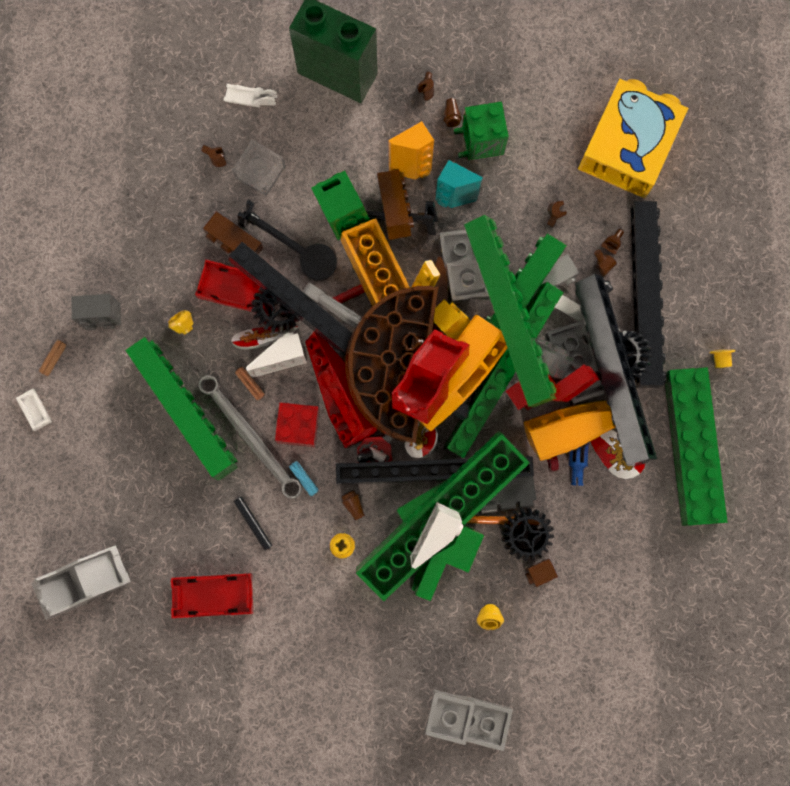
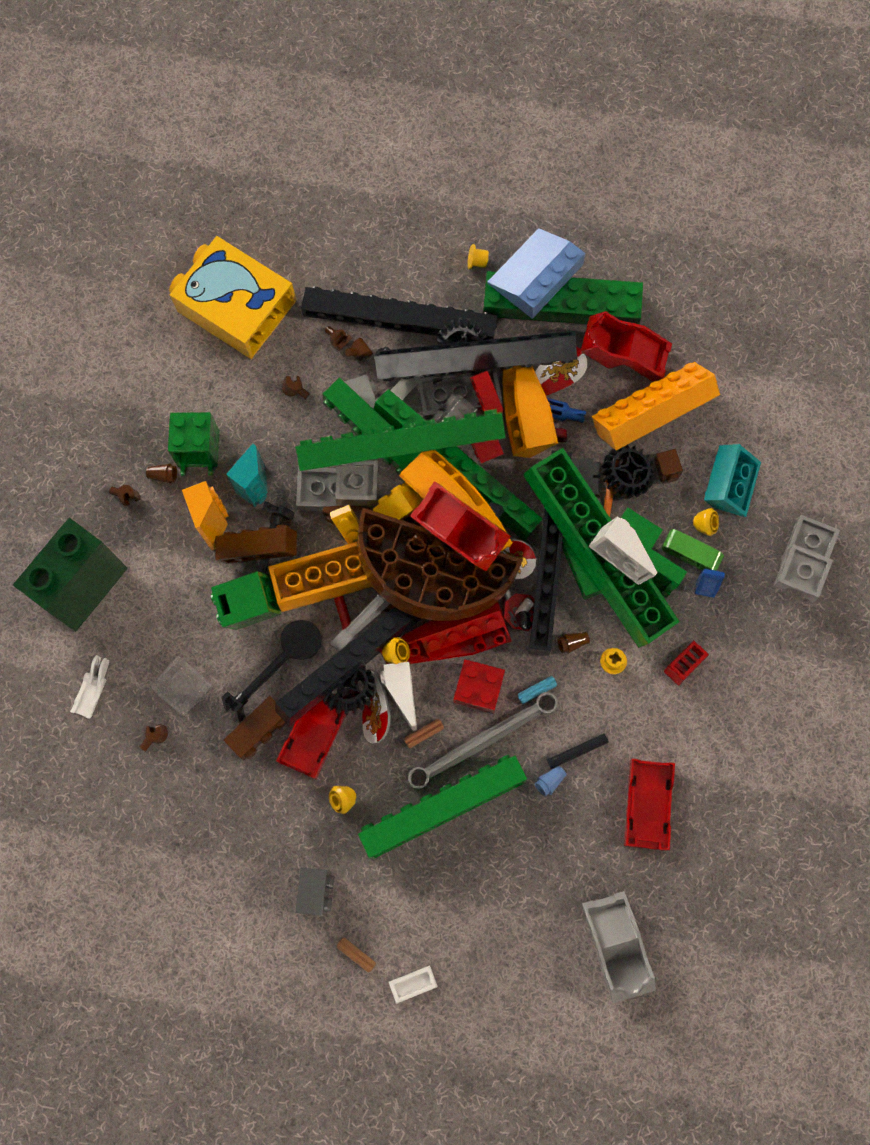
camera: 75 degrees left, 5 degrees down
none -> yellow cone [382,637,410,664]
none -> slope [487,228,585,319]
none -> medium blue cone [535,766,567,796]
none -> red piece [580,311,672,381]
none -> light orange brick [592,362,720,450]
none -> bright green beam [661,529,724,571]
none -> red slope [664,640,709,686]
none -> blue slope [695,569,725,598]
none -> teal slope [704,444,761,517]

